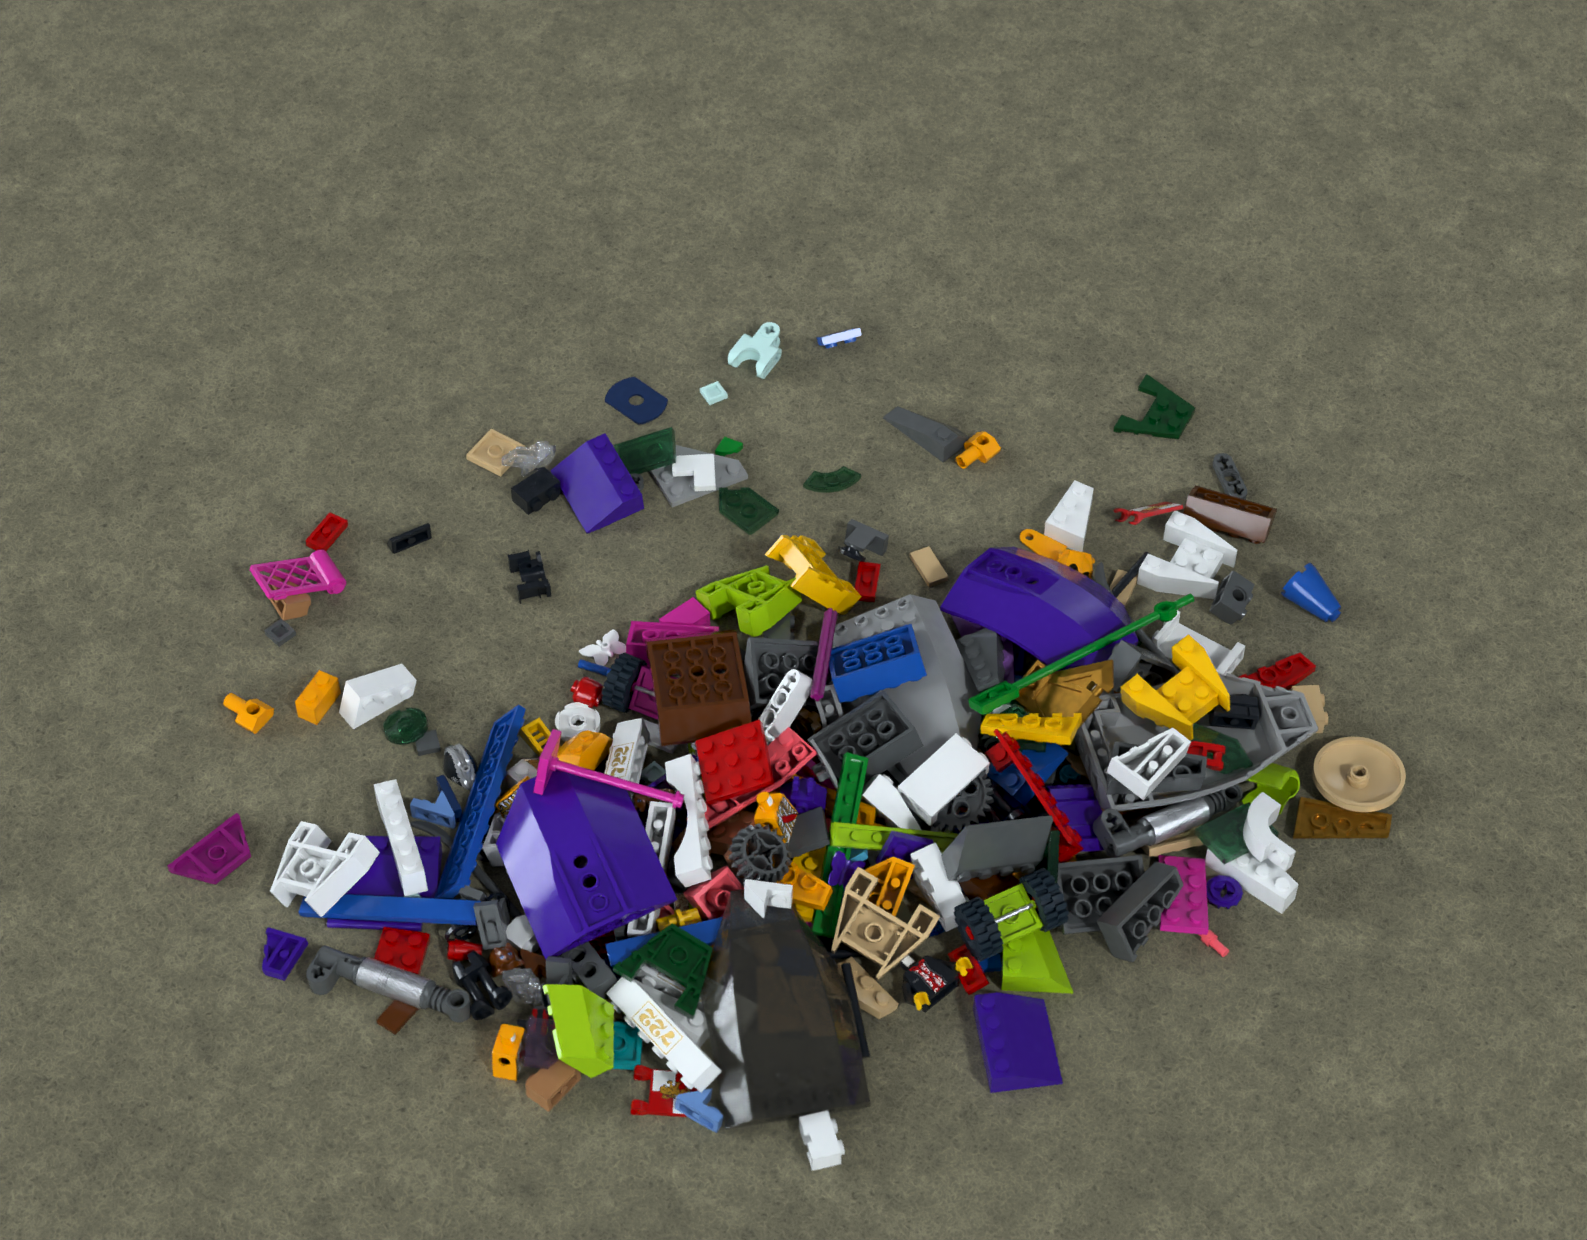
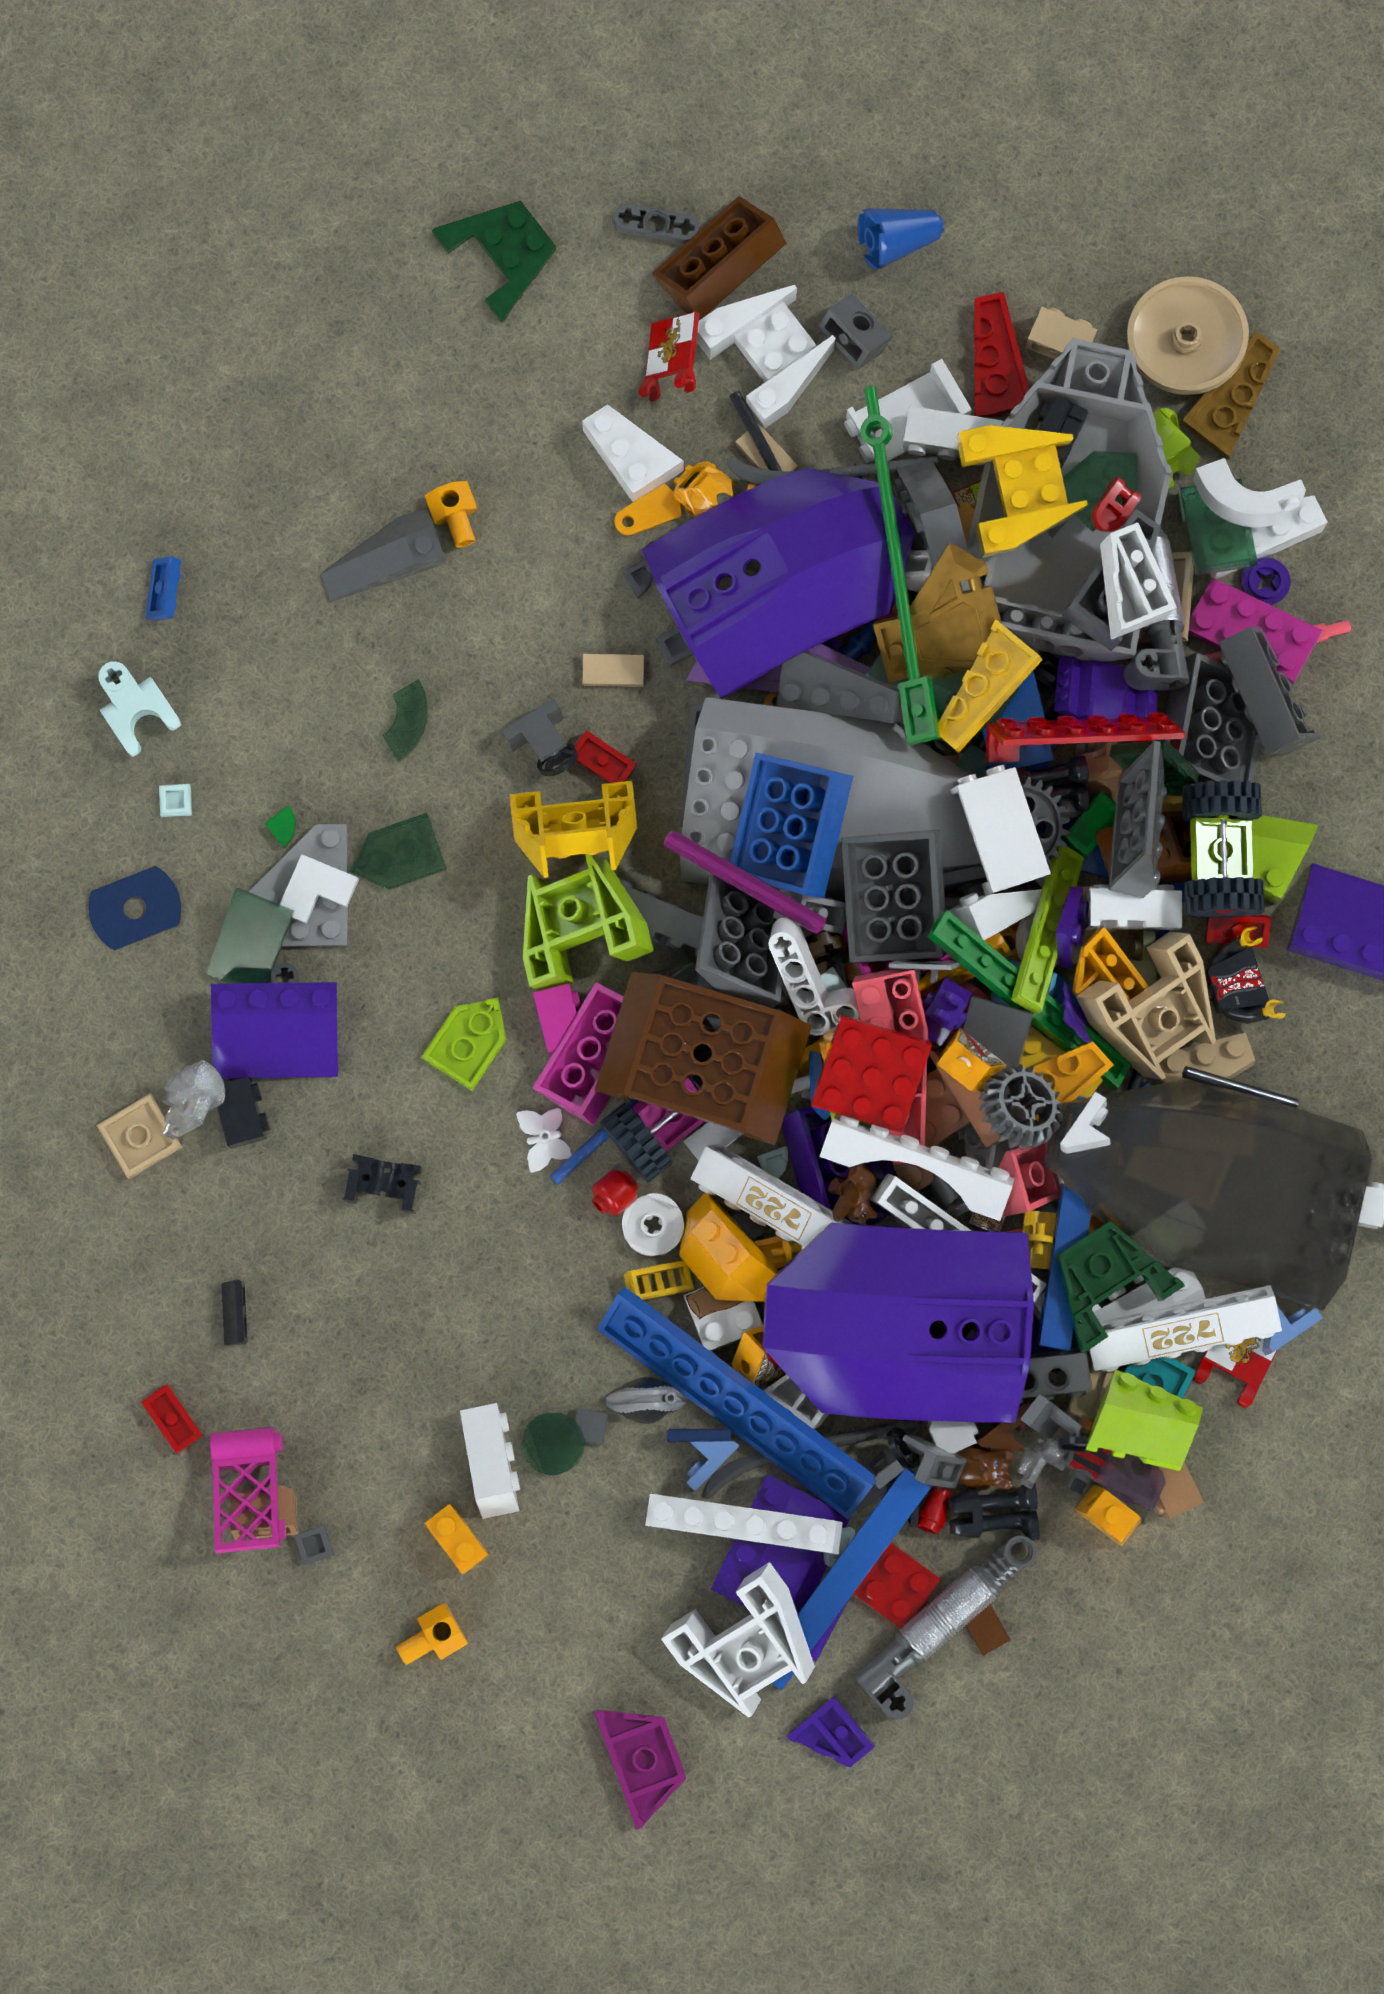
camera: 65 degrees left, 30 degrees up
dark pink tile [533,729,685,809] -> none
none -> lime tile [421,997,507,1092]

